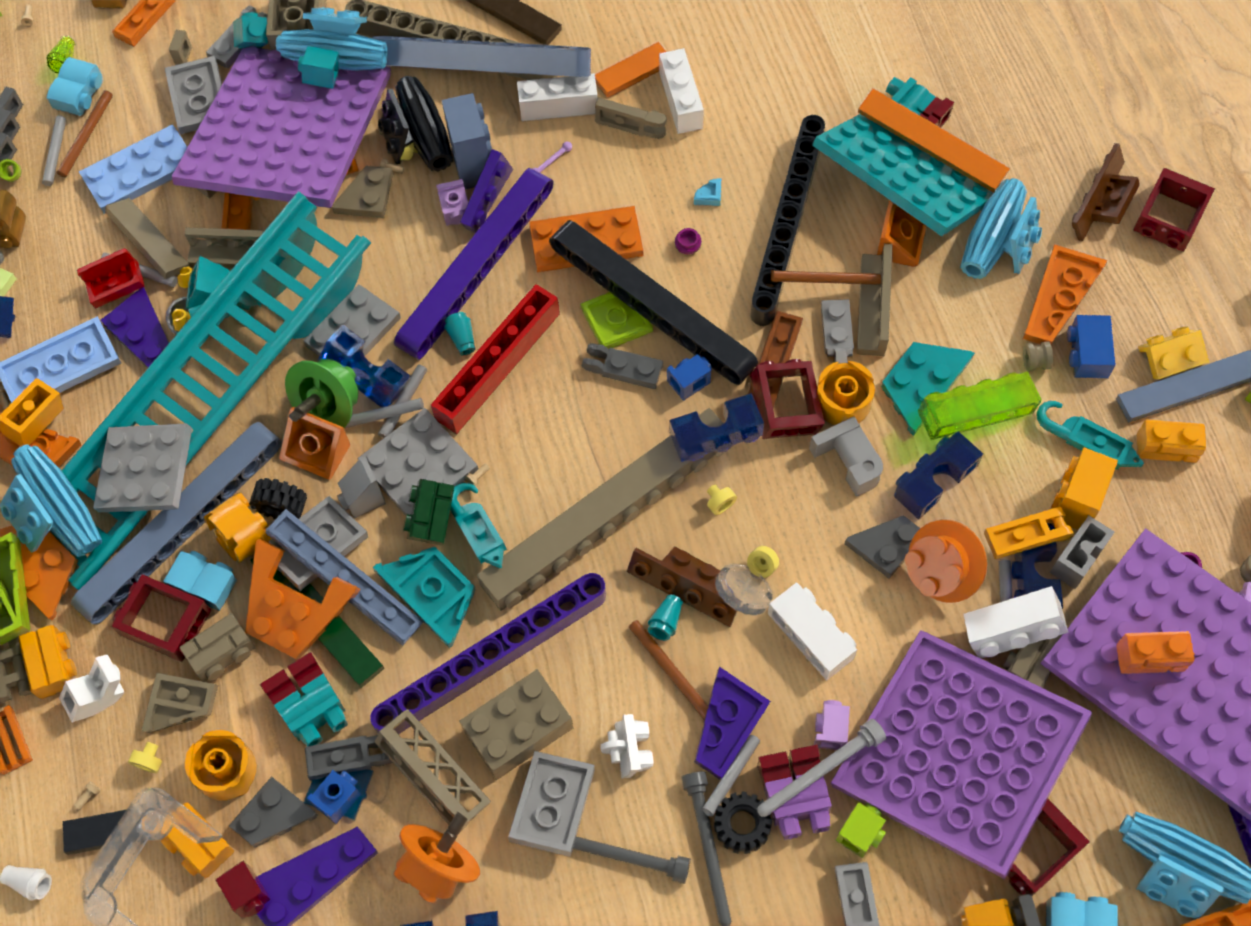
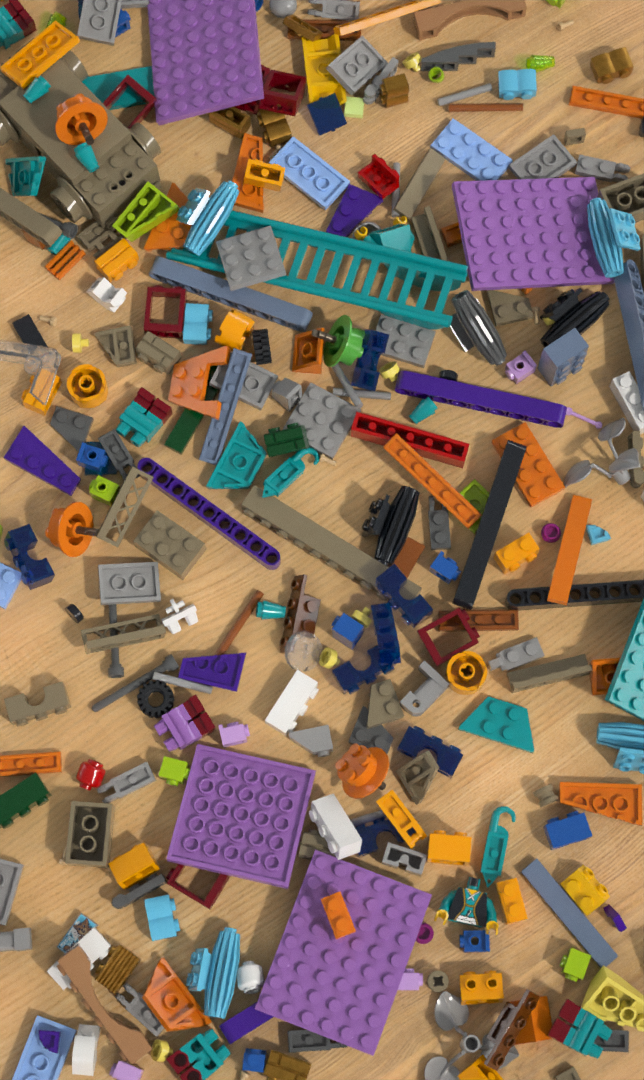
camera: 70 degrees right, 10 degrees up
dark red brick [215,860,271,919] -> none
teal brick [233,12,268,48] -> none
teal brick [298,46,339,89] -> none
dark purple wing [460,149,513,233] -> none
light grey piece [757,719,886,817] -> none
dark orange bar [771,271,881,285] -> none
clear neon green brick [918,372,1042,440] -> none
none -> black tile [65,604,84,623]
none -> dark tan fence [81,614,166,654]
none -> lime brick [89,475,120,506]
none -> white head [236,961,265,994]
none -> light grey slope [289,725,333,757]
none -> blue brick [331,613,364,650]
none -> clear blue arch [332,641,396,695]
none -> black plate [362,486,420,567]
none -> dark tan wing [366,679,404,729]
none -> clear blue arch [371,602,401,666]
none -> light yellow tile [379,361,400,382]
none -> orange tile [383,433,482,529]
none -> dark orange tile [390,537,425,578]
none -> dark tan wing [396,750,439,805]
none -> torso [434,877,499,935]
none -> black tile [439,370,458,382]
none -> dark grey plate [450,290,507,366]
none -> blue brick [459,930,490,953]
none -> light orange brick [494,533,540,574]
none -> orange tile [547,495,592,606]
none -> light grey plant [564,418,640,489]
none -> dark purple tile [603,904,627,932]

